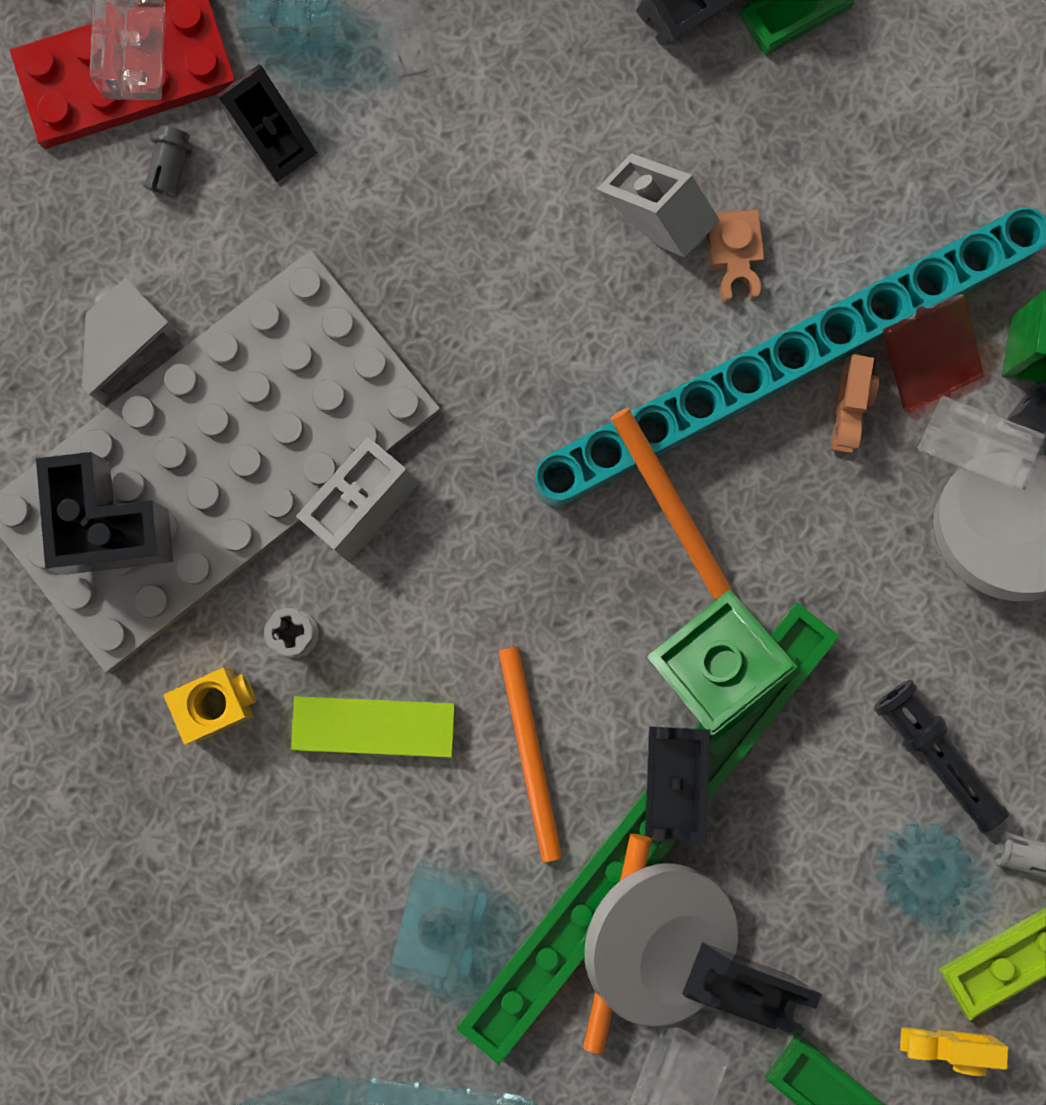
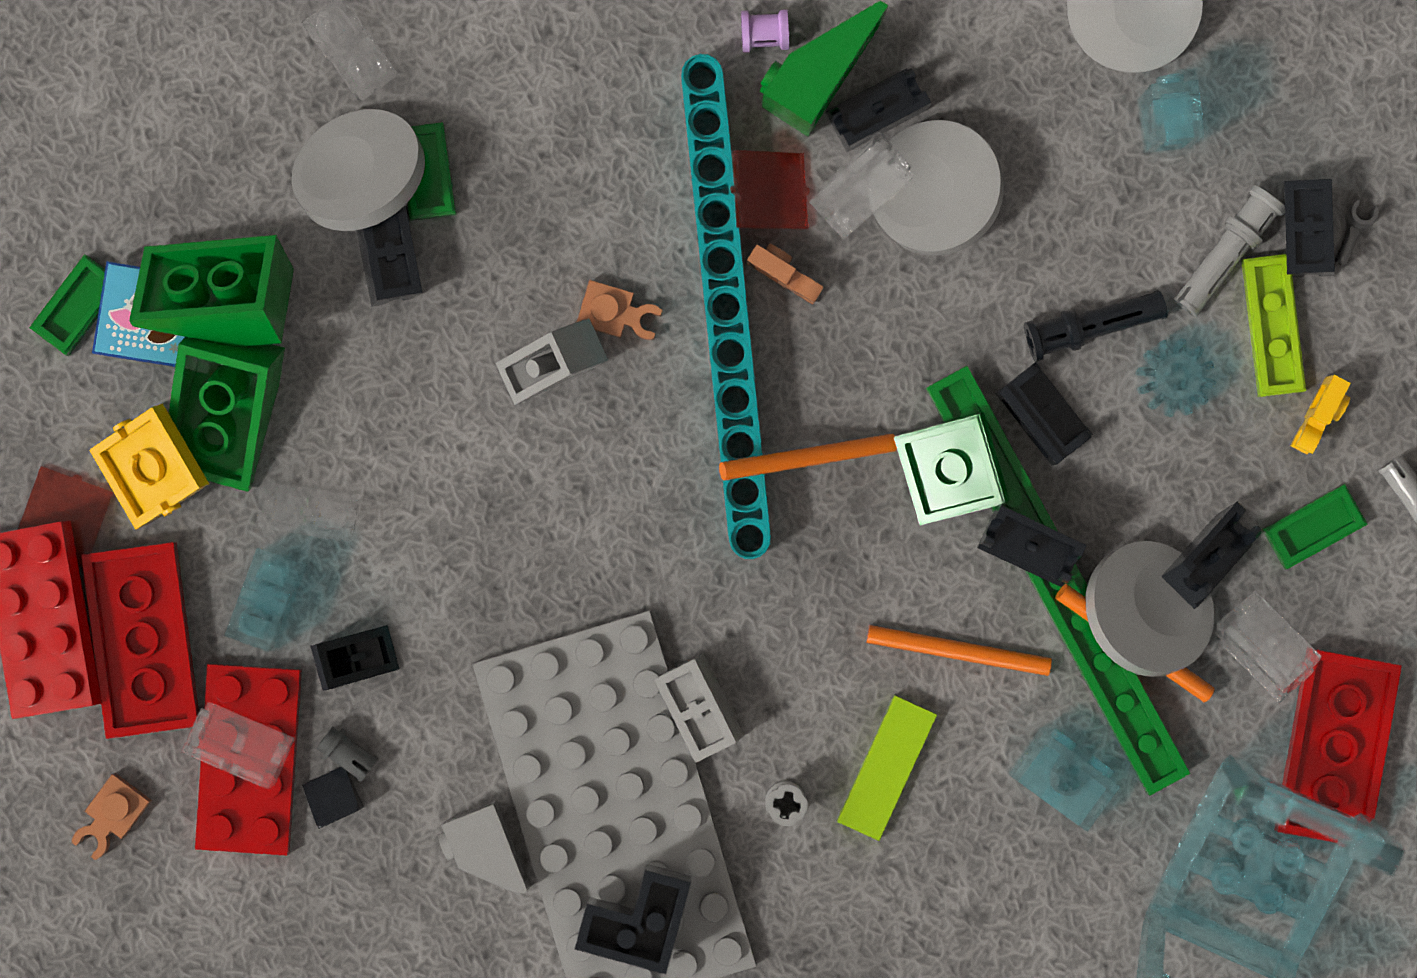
camera: 65 degrees left, 5 degrees up
yellow brick [163,667,256,745] -> none
none -> black slope [302,767,364,829]
none -> black hinge [995,362,1093,466]

